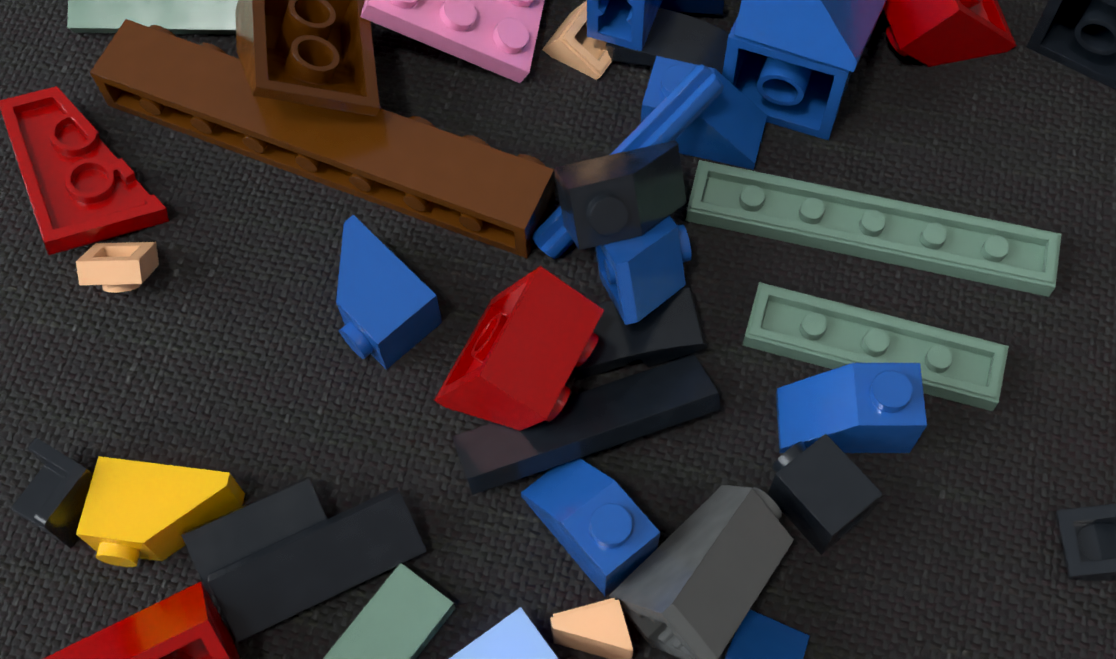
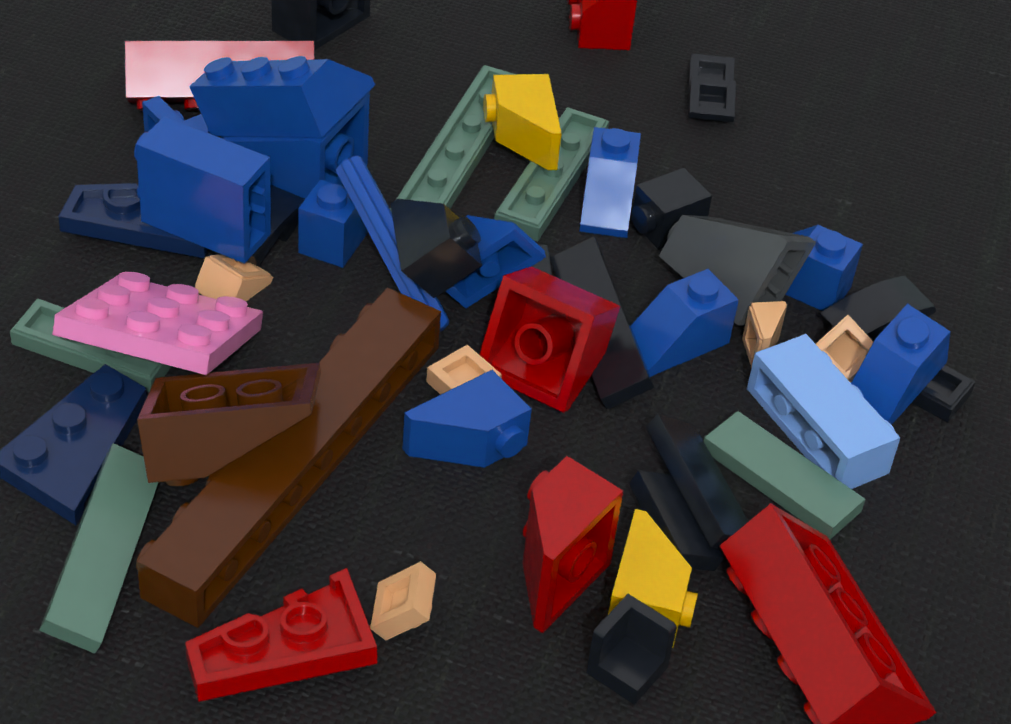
camera: 90 degrees left, 20 degrees down
none -> light nougat plate [426,345,502,395]
none -> yellow slope [483,74,562,170]
none -> red slope [523,456,623,633]

